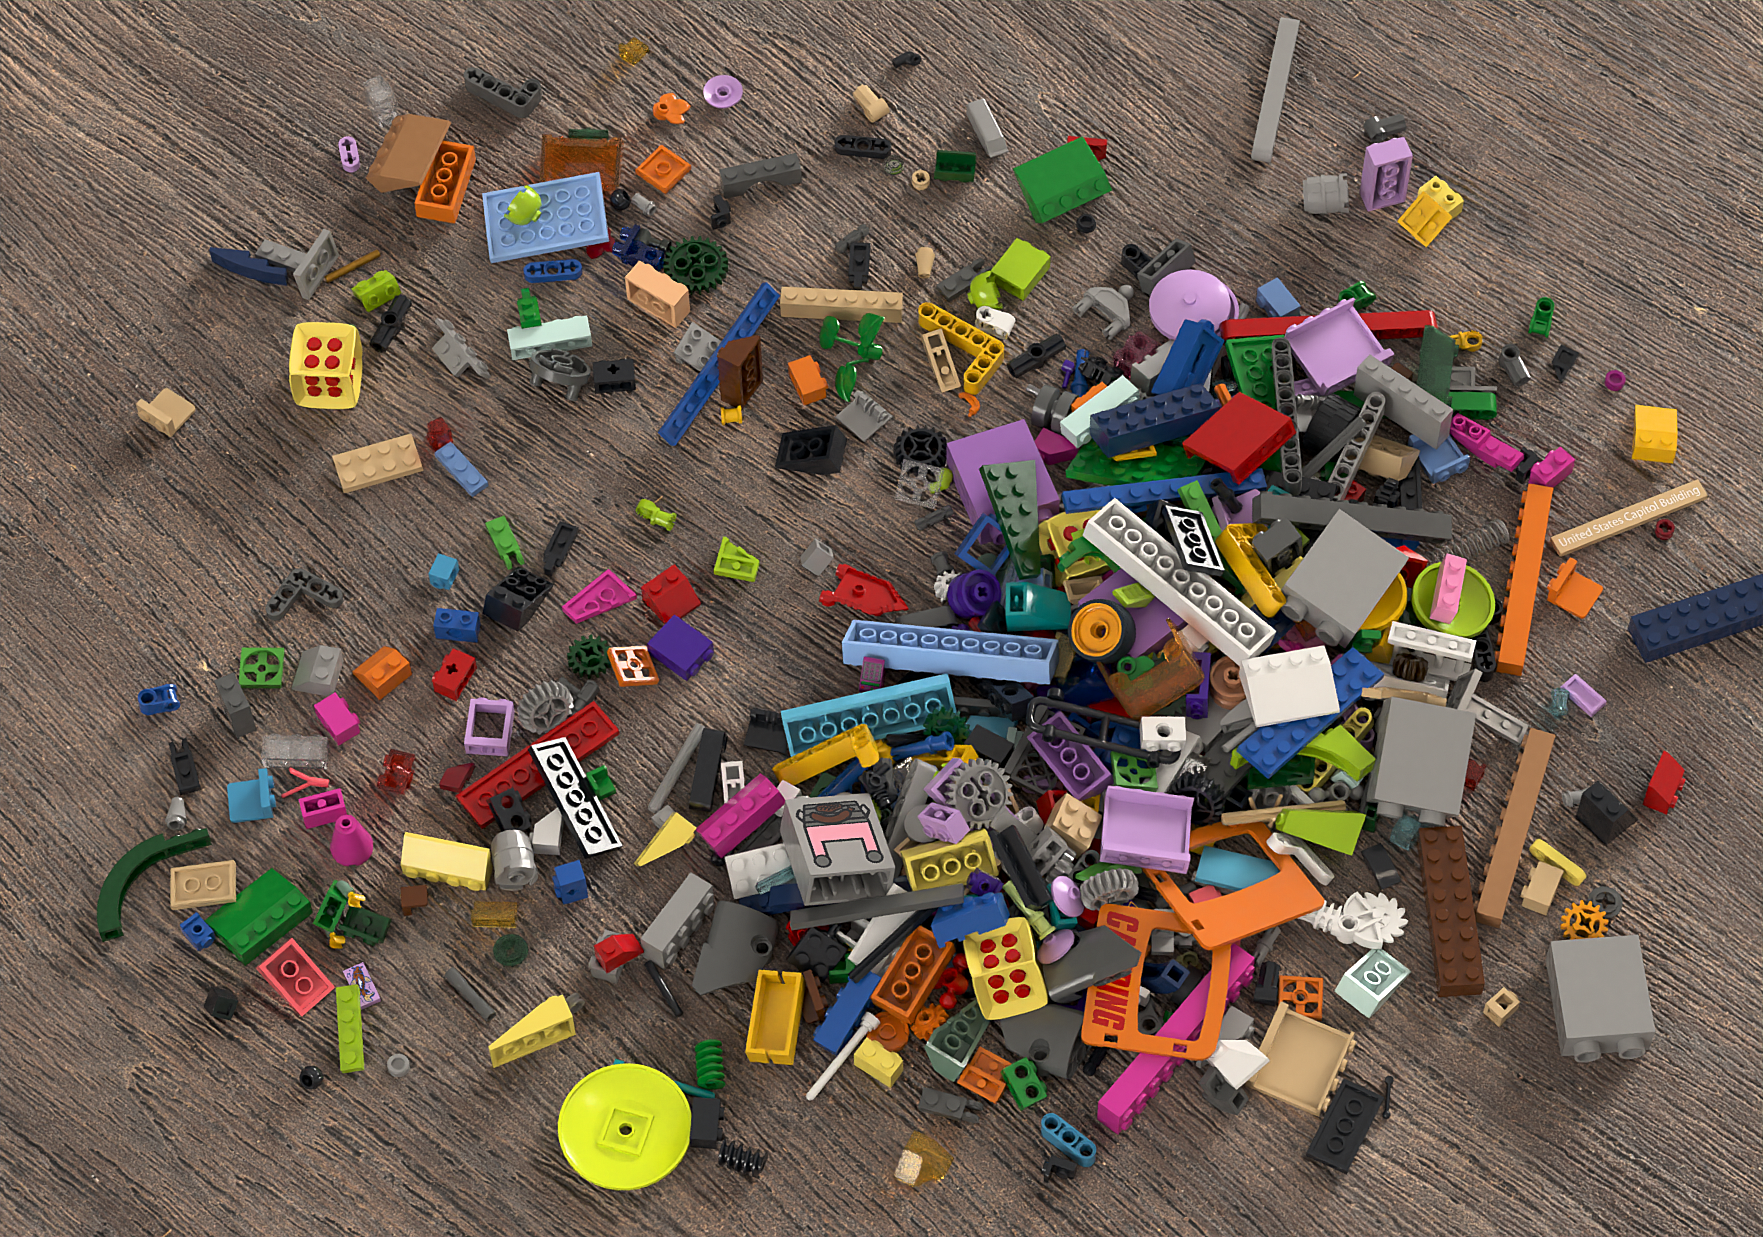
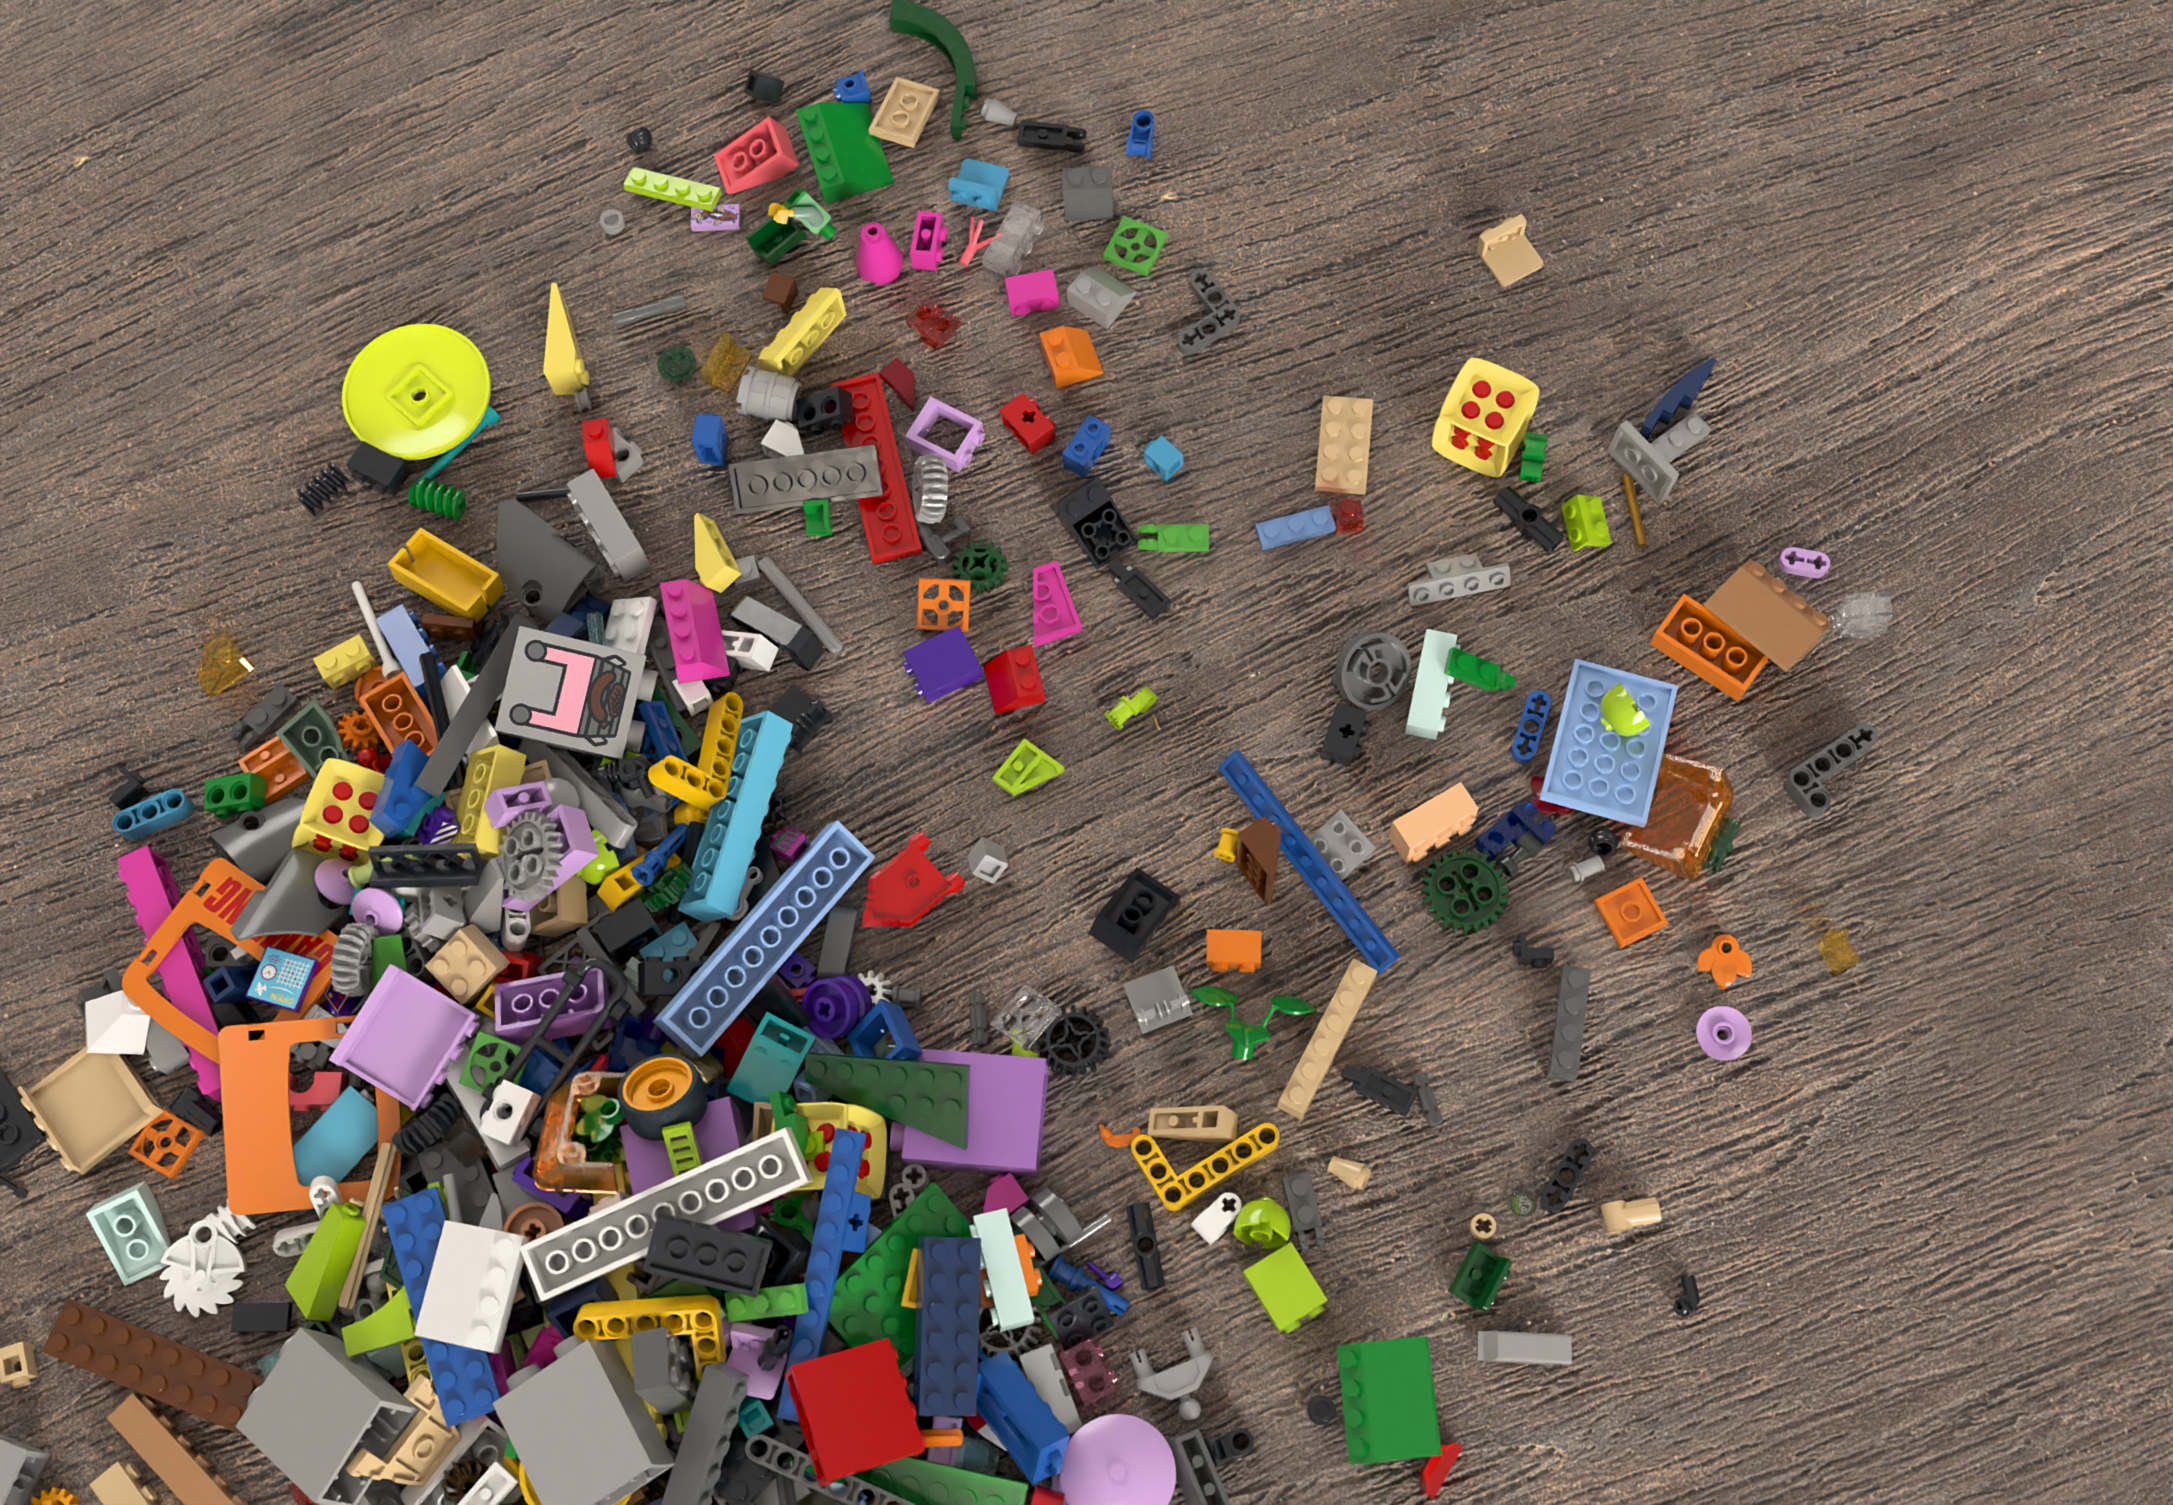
camera: 120 degrees right, 10 degrees up
none -> medium azure tile [246,946,320,1013]

